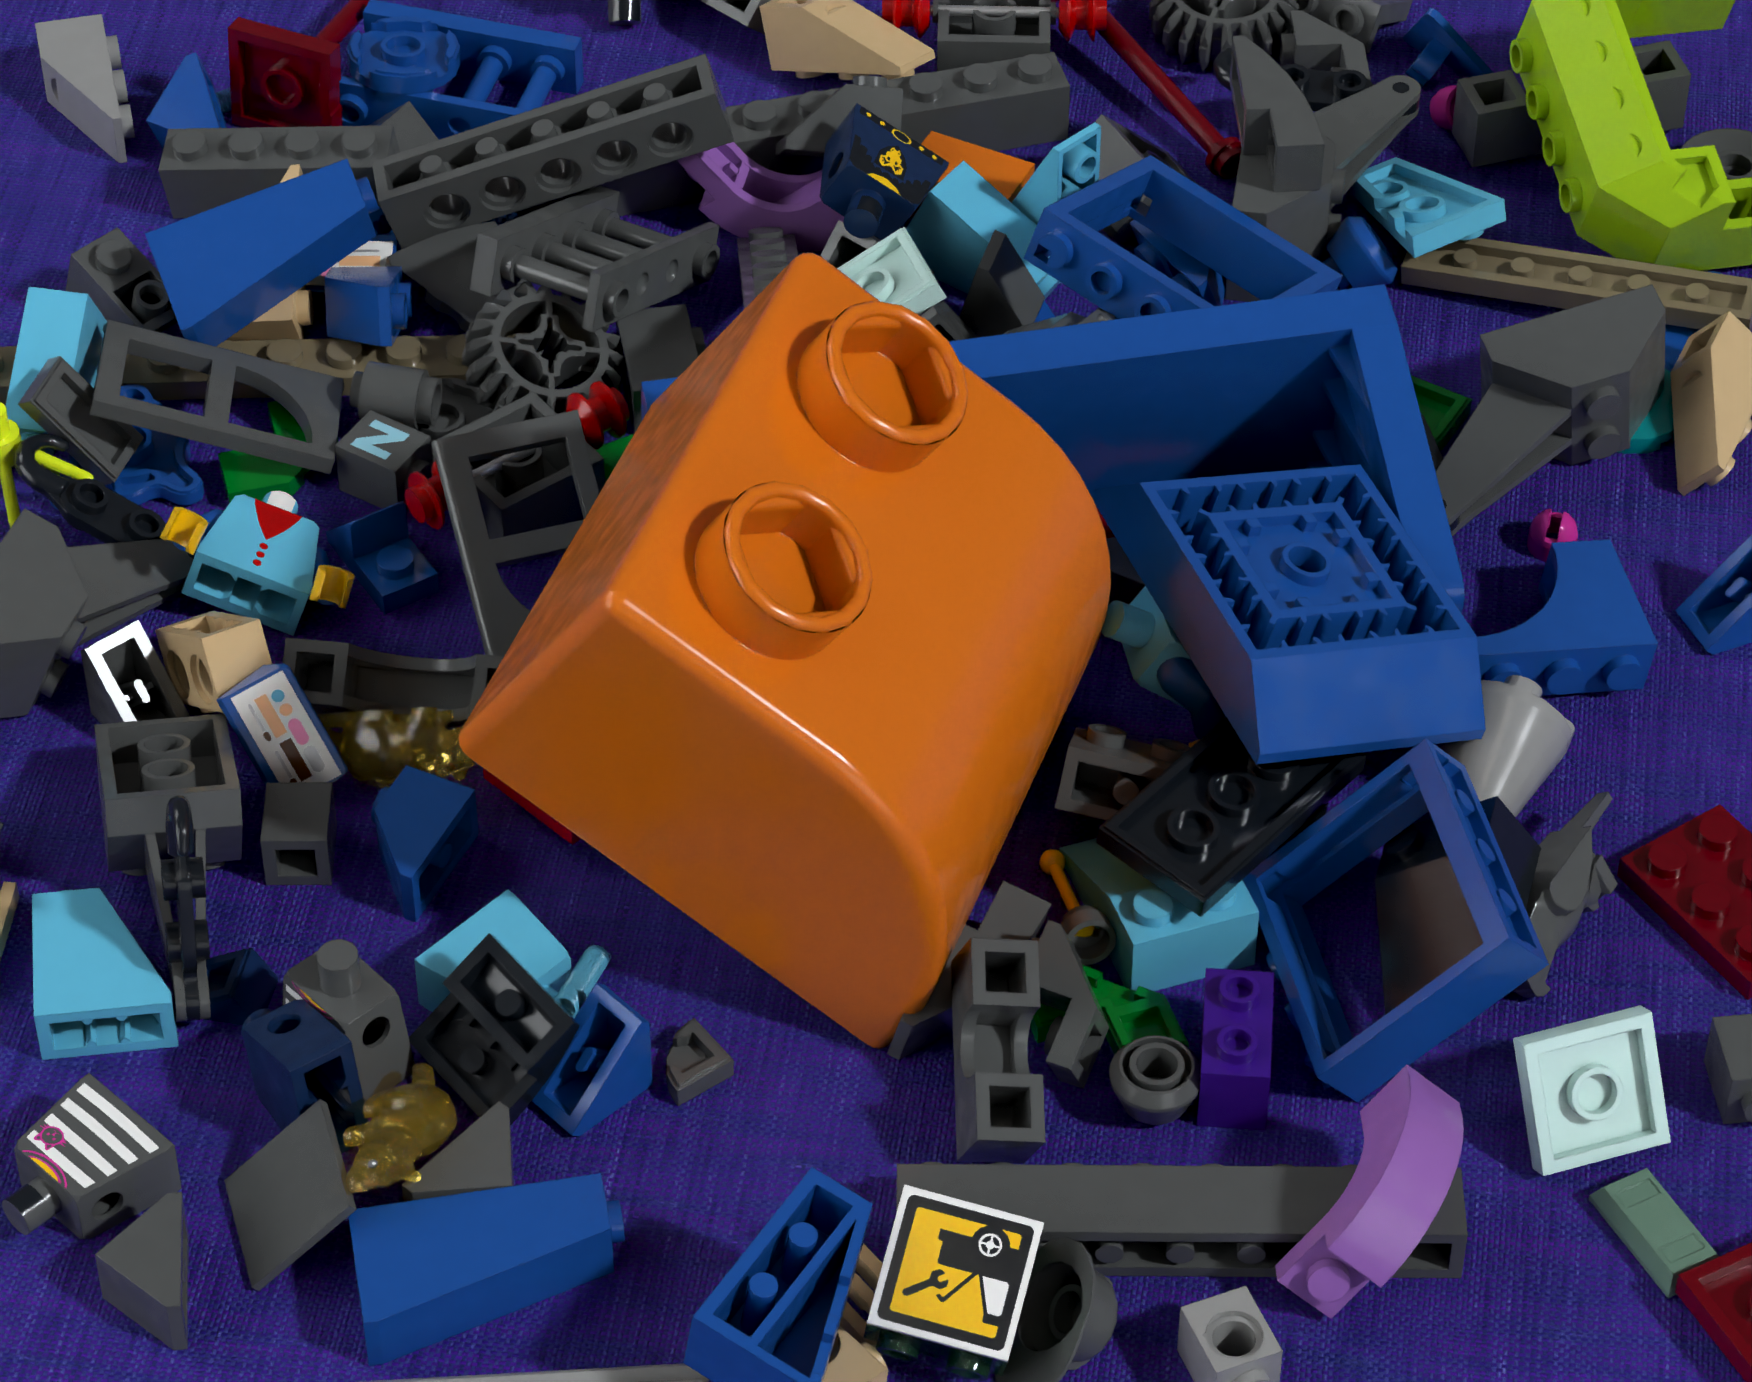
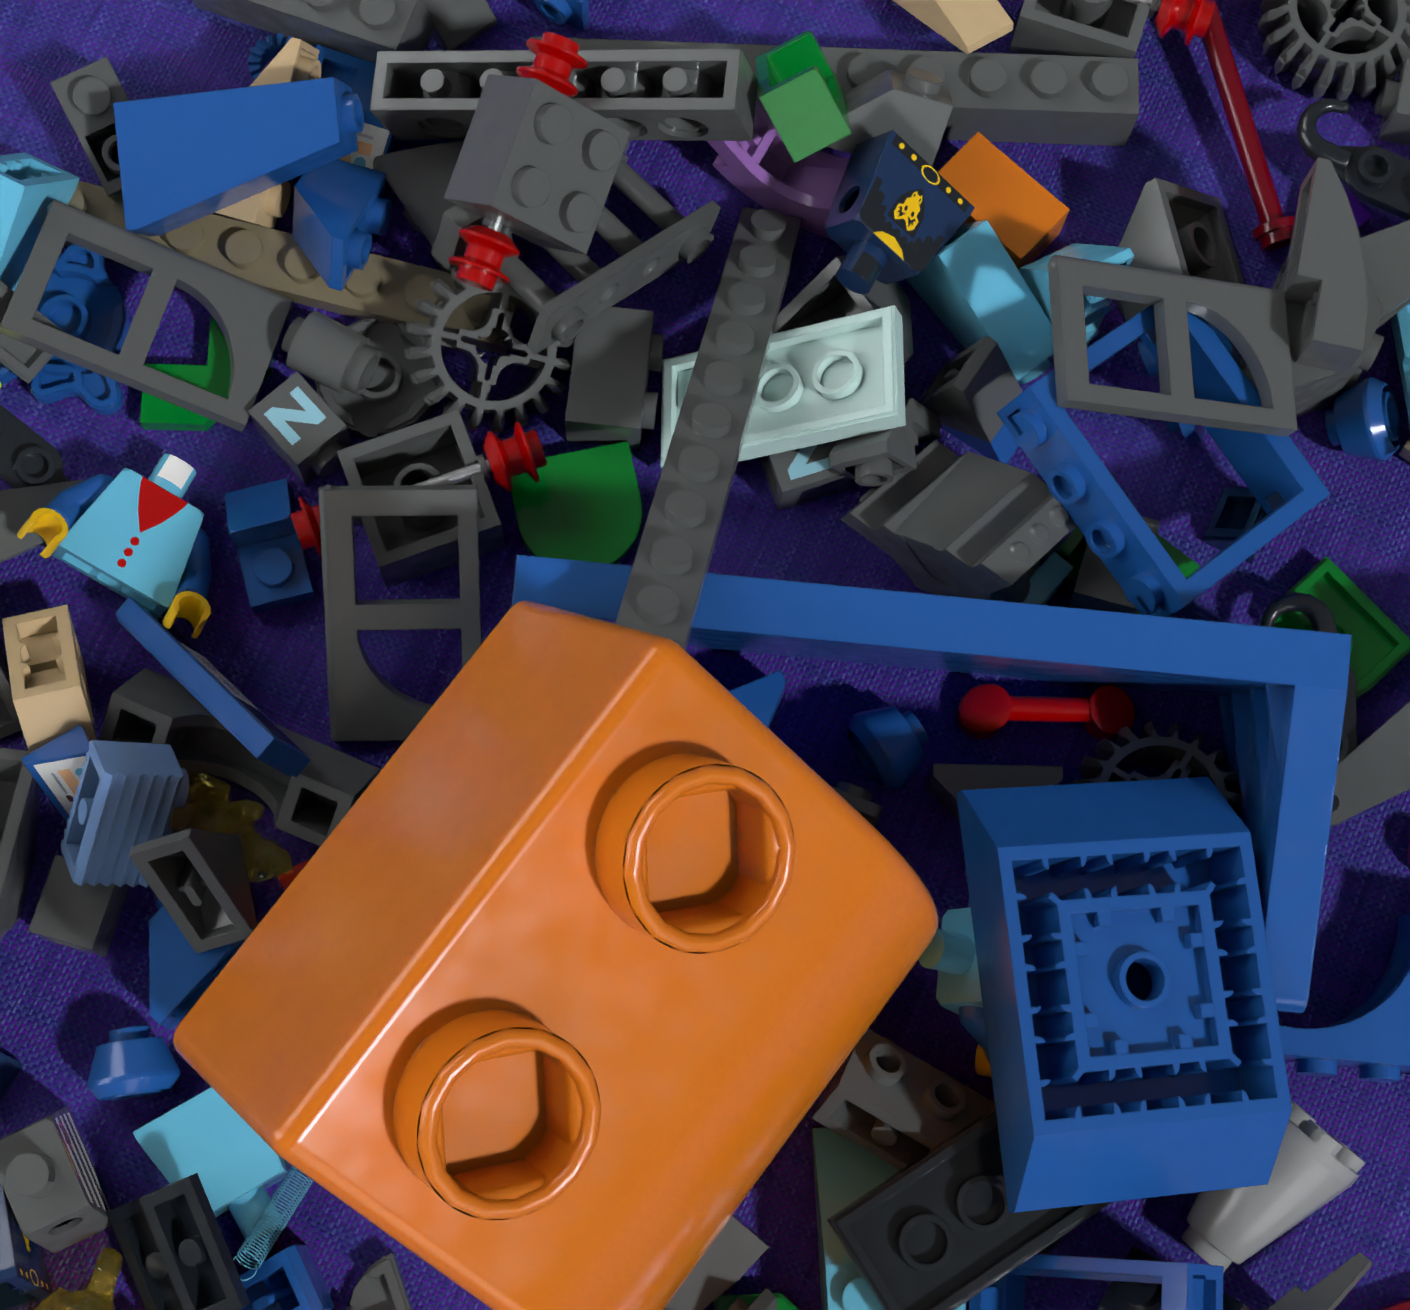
camera: 10 degrees right, 30 degrees up
dark grey hinge [1039,849,1116,965] -> none
none -> medium blue brick [61,740,189,888]
none -> blue cone [87,1026,181,1100]
none -> blue tile [115,597,311,778]
none -> dark grey slope [129,828,258,954]
none -> dark grey brick [444,32,630,291]
none -> green panel [755,31,852,163]
none -> dark grey window [1048,255,1298,437]

